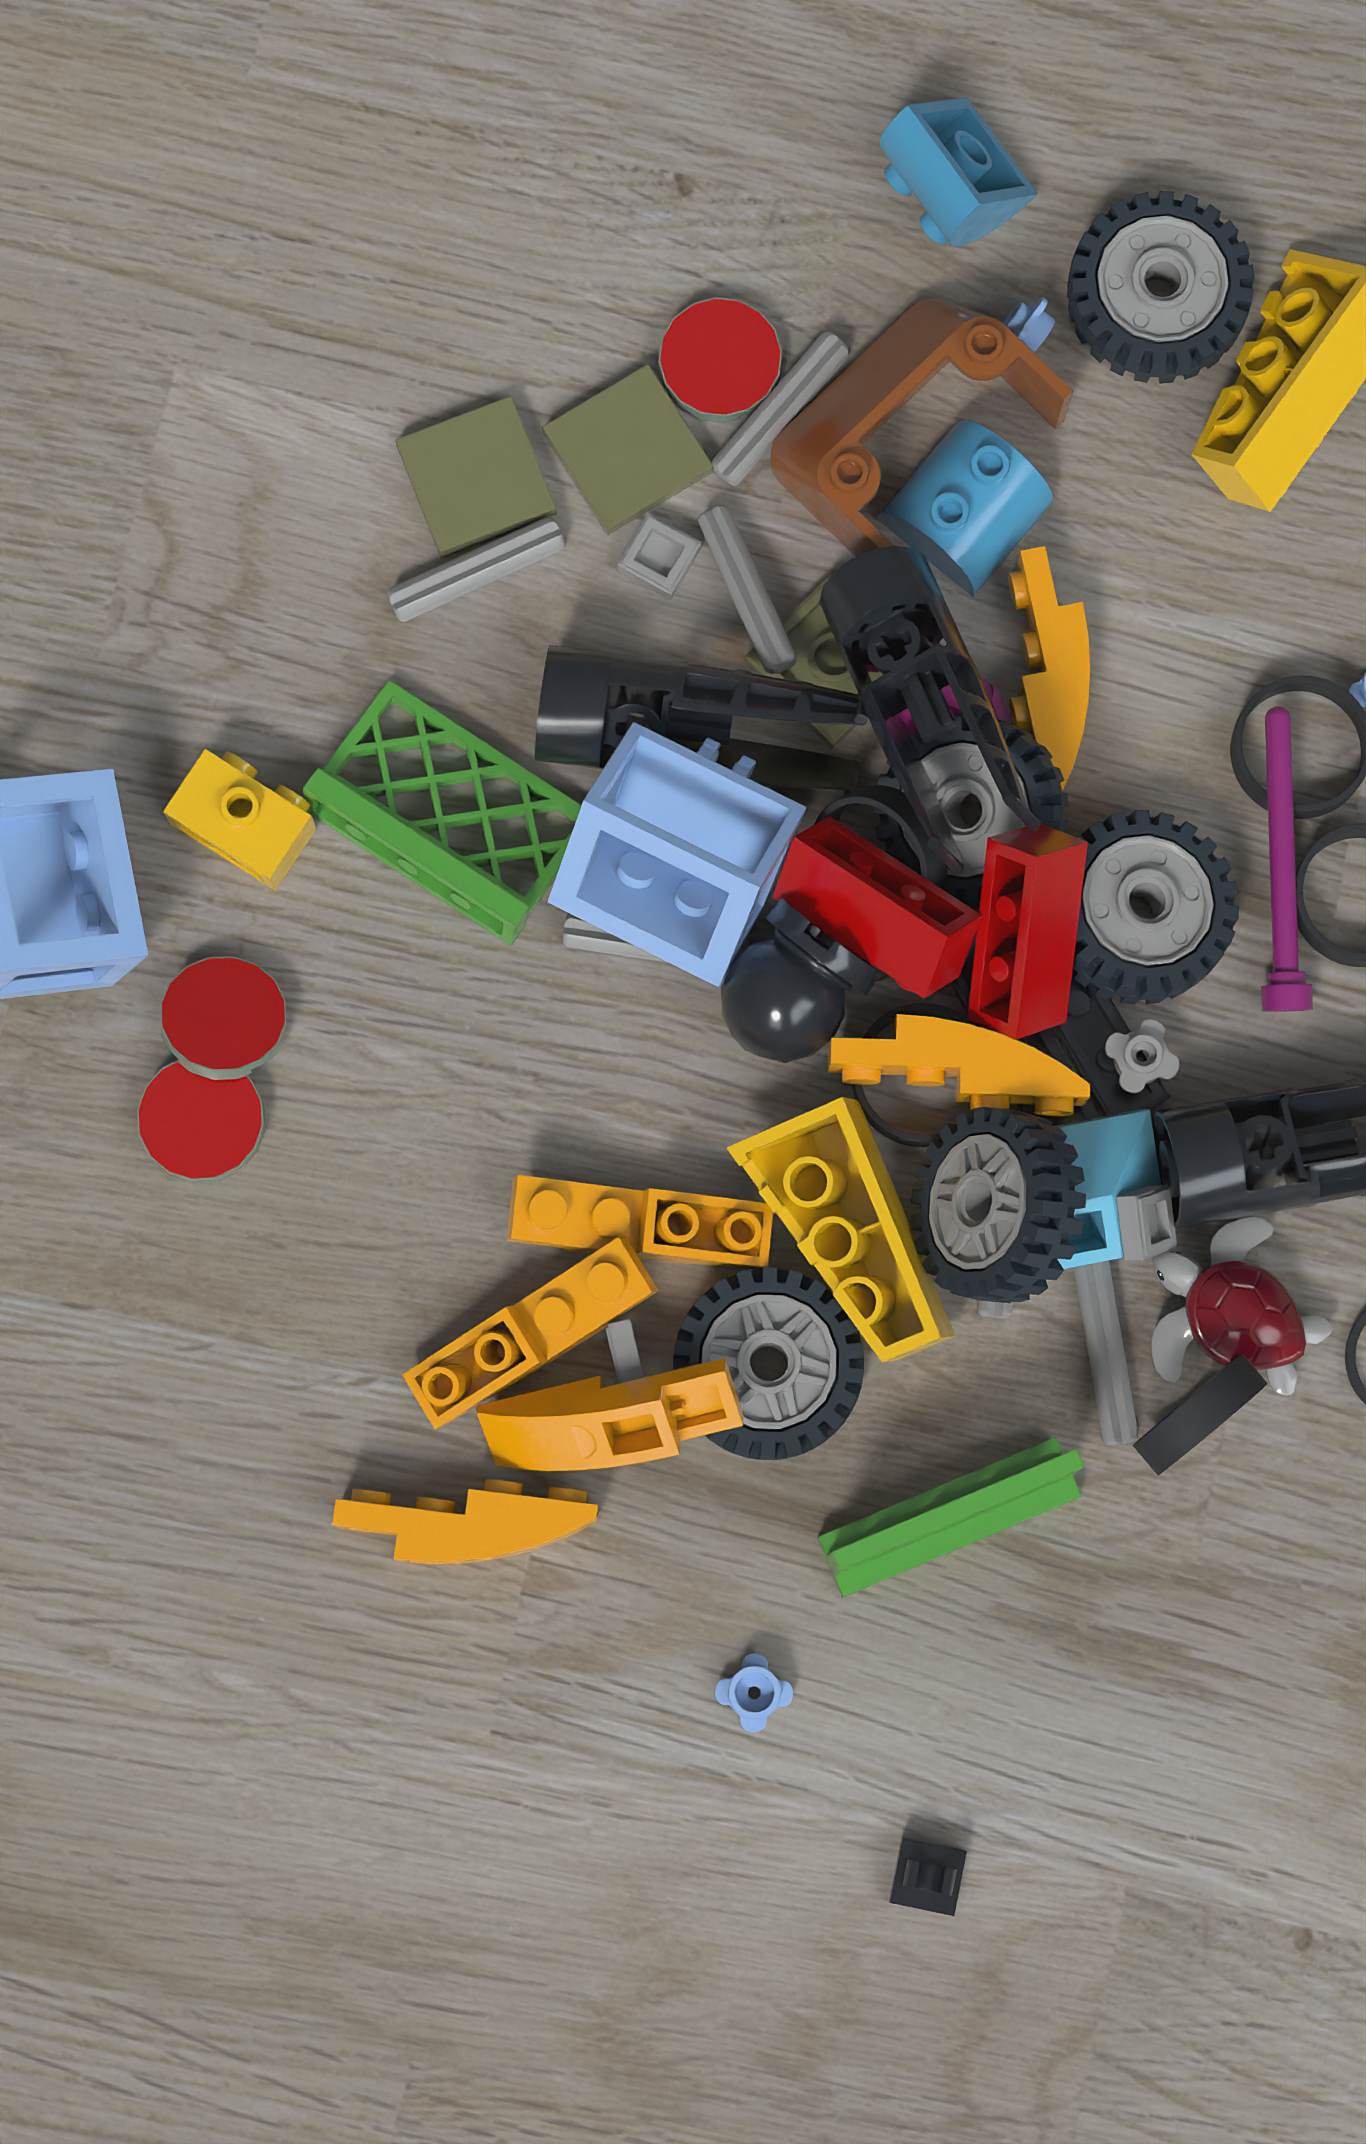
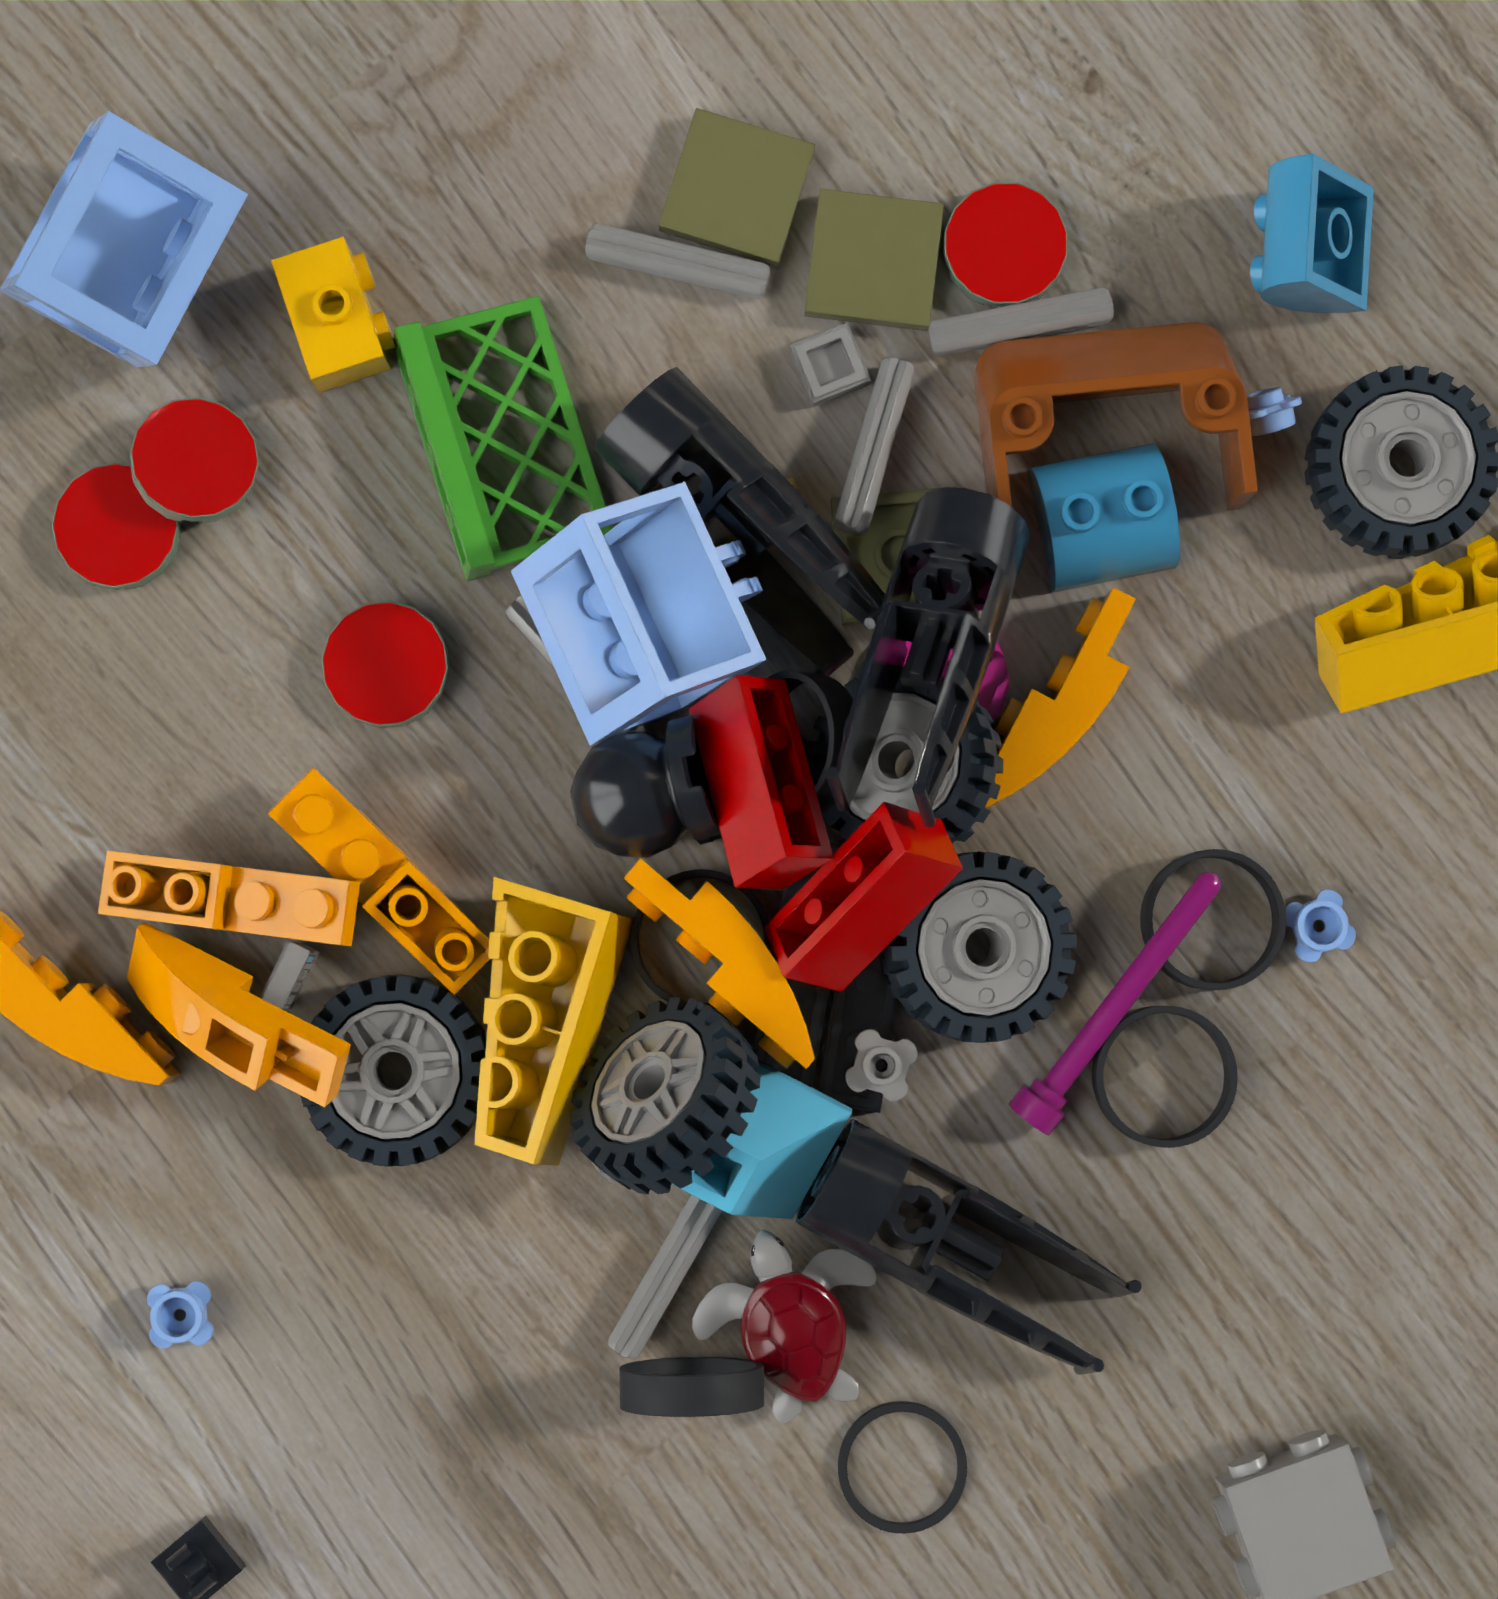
camera: 35 degrees right, 5 degrees up
bright green fence [817,1437,1085,1598] -> none
light grey tile [1116,1184,1177,1261] -> none
none -> red tile [321,601,450,729]

